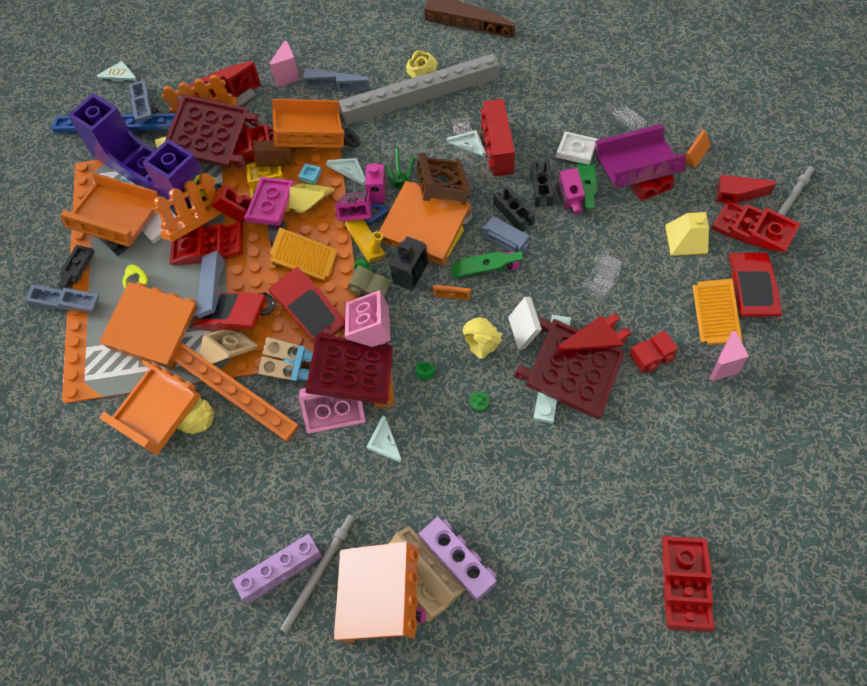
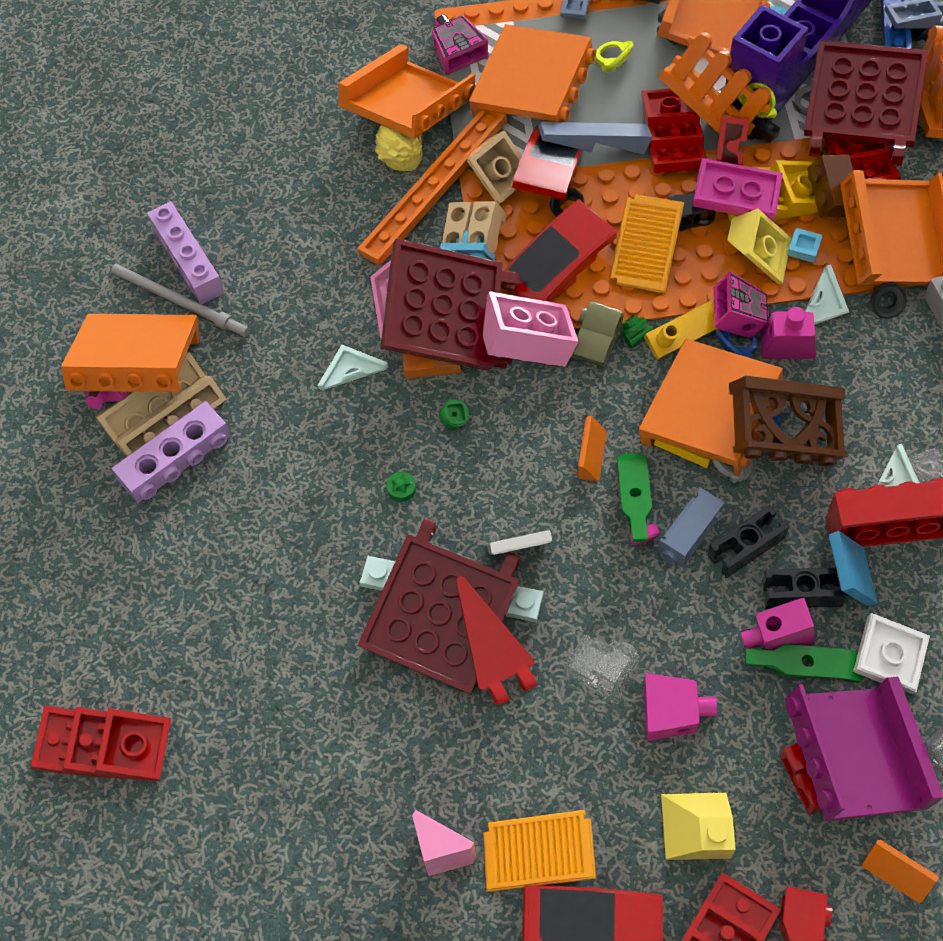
camera: 90 degrees right, 0 degrees up
green plant [386,147,414,189] -> none
black hinge [389,236,429,291] -> none
light yellow hair [463,317,503,359] -> none
red brick [629,330,678,373] -> none
none -> torso [432,15,489,75]
none -> dark pink torso [644,674,717,741]
none -> dark azure tile [829,531,878,606]

